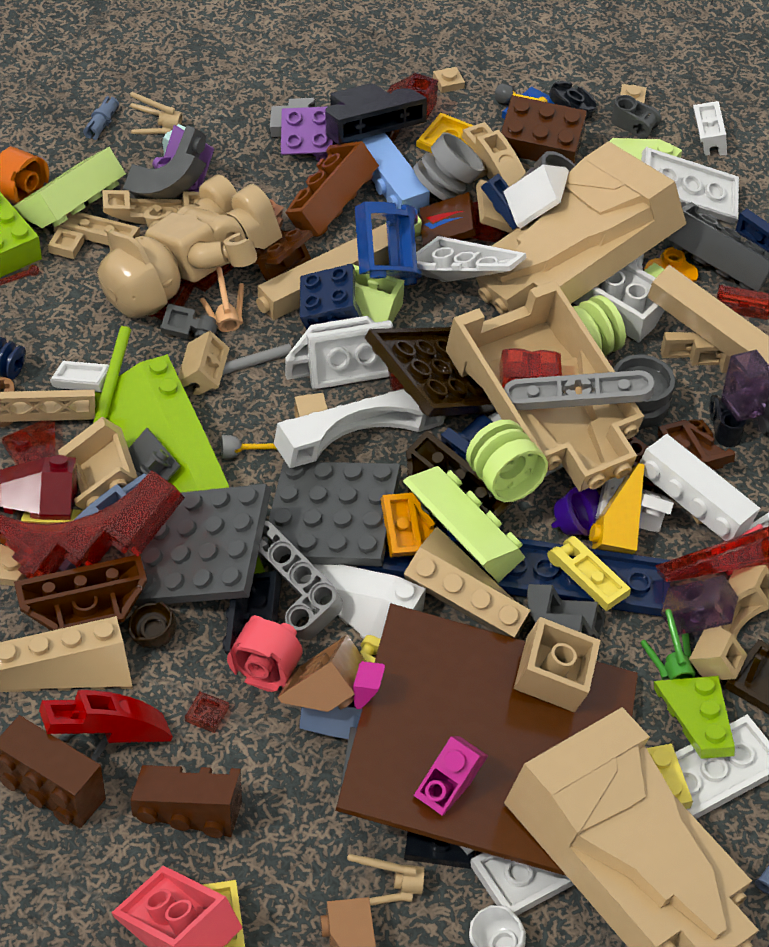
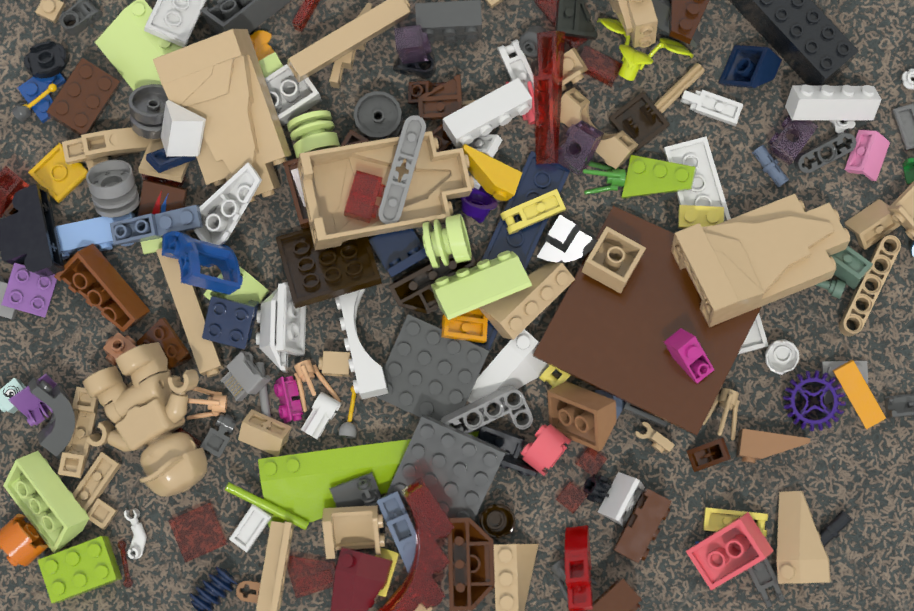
camera: 65 degrees left, 30 degrees up
dark pink slope [353,661,385,709] -> none
none -> sand blue slope [110,205,203,245]
none -> white arm [124,508,147,559]
none -> clear red tile [169,503,228,562]
none -> light grey piece [220,351,271,401]
none -> dark pink hinge [274,376,303,424]
none -> light nougat plant [294,359,341,412]
none -> white piece [301,392,341,440]
none -> clear red tile [576,447,607,477]
none -> black gear [584,474,612,503]
none -> white slope [598,472,645,527]
none -> tan plate [634,422,675,454]
none -> reddish brown slope [687,438,731,472]

